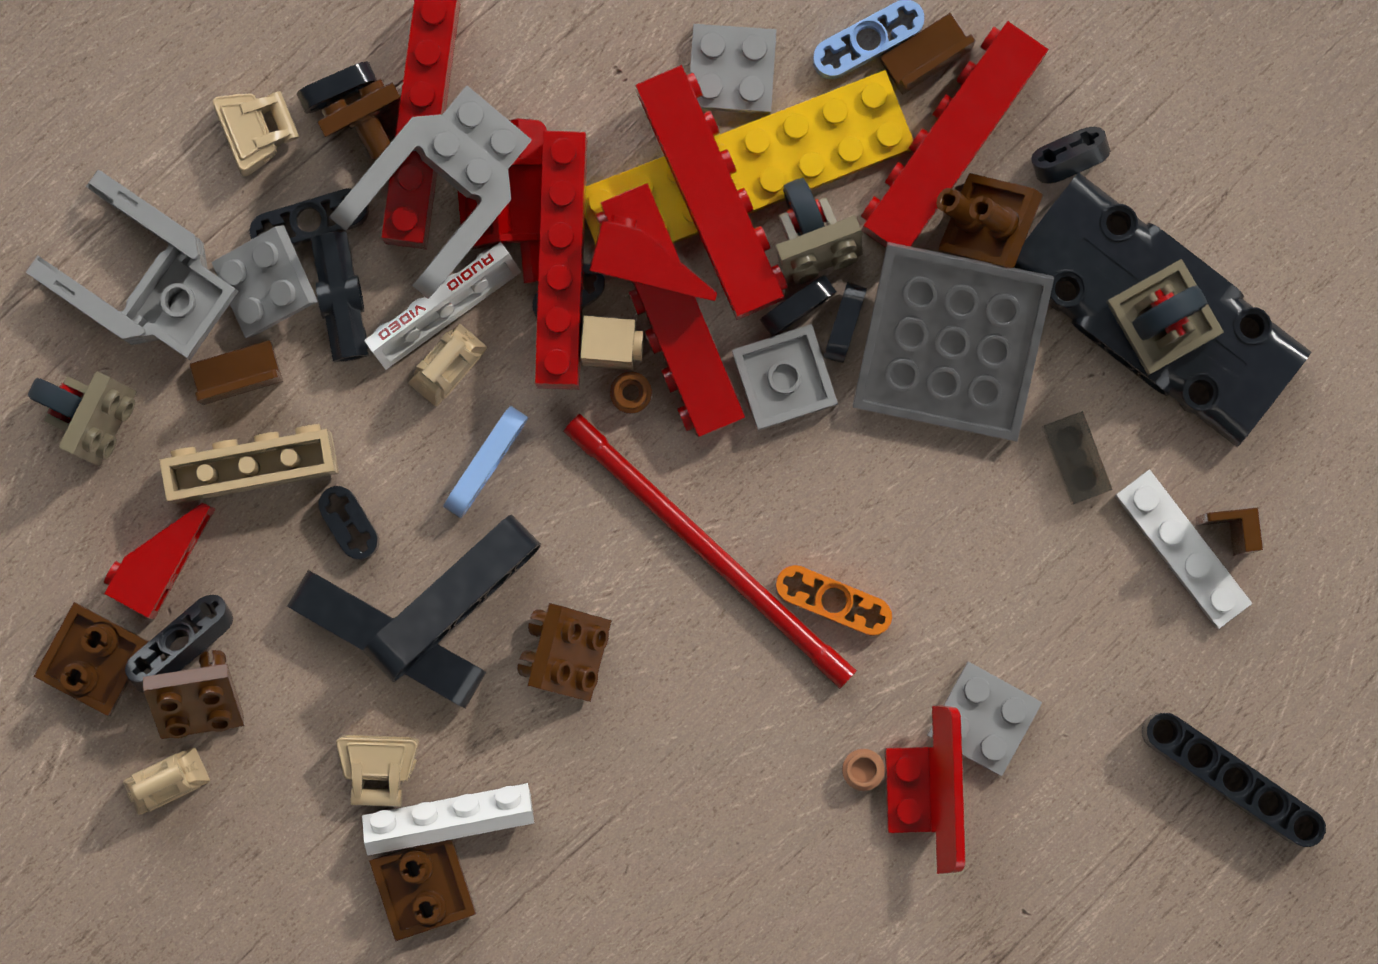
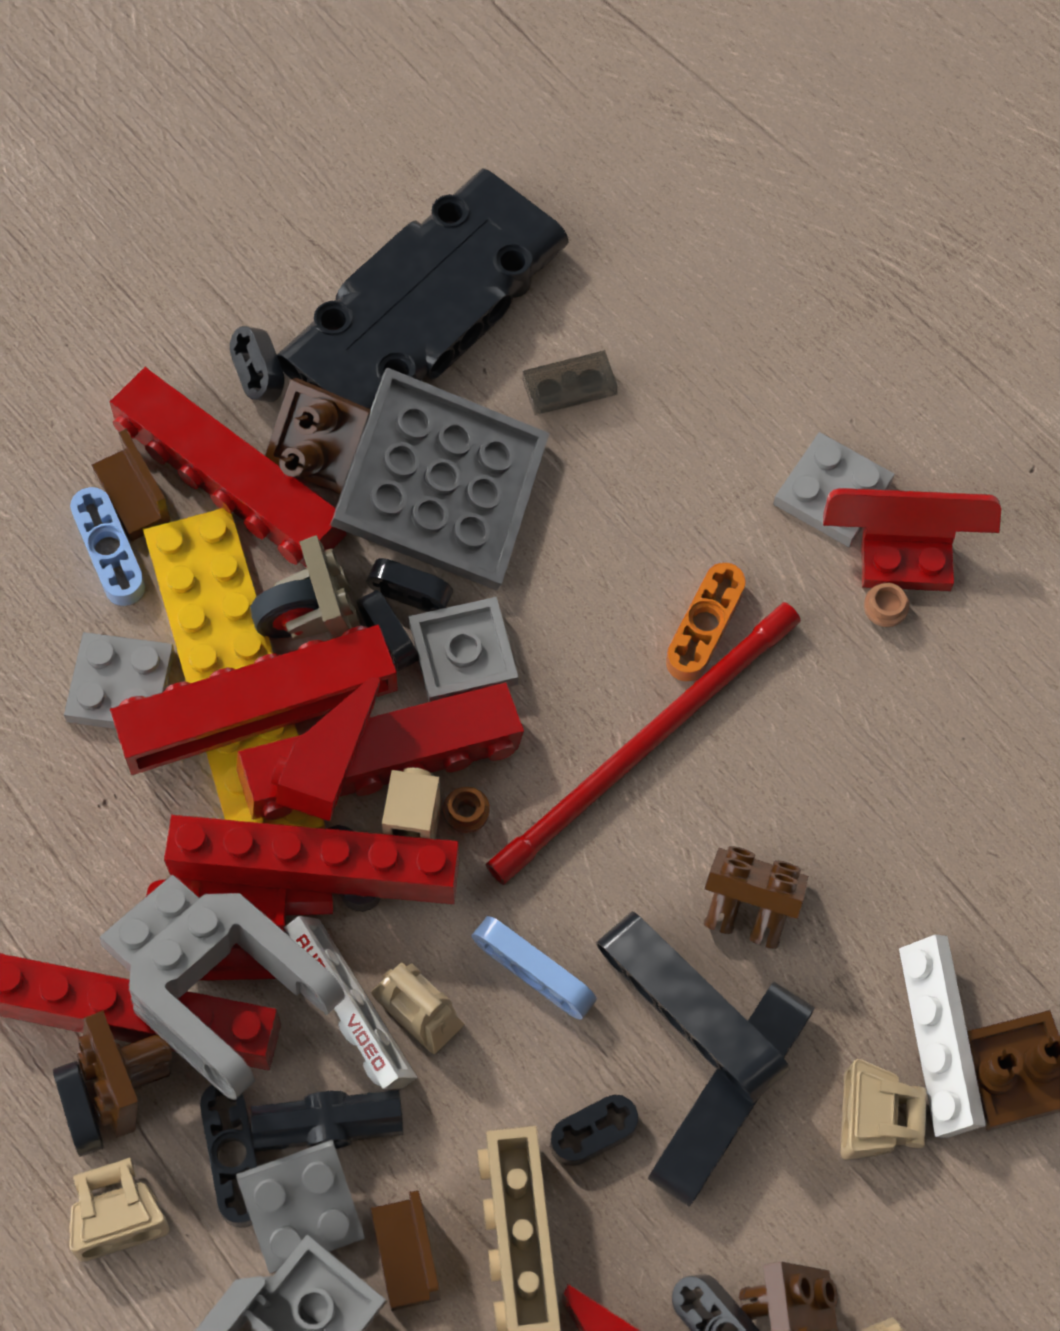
camera: 90 degrees left, 20 degrees down
dark tan plate [1106,259,1224,375] -> none
white plate [1115,469,1252,629] -> none
black beam [1142,713,1326,847] -> none
reddish brown panel [1196,507,1263,556] -> none

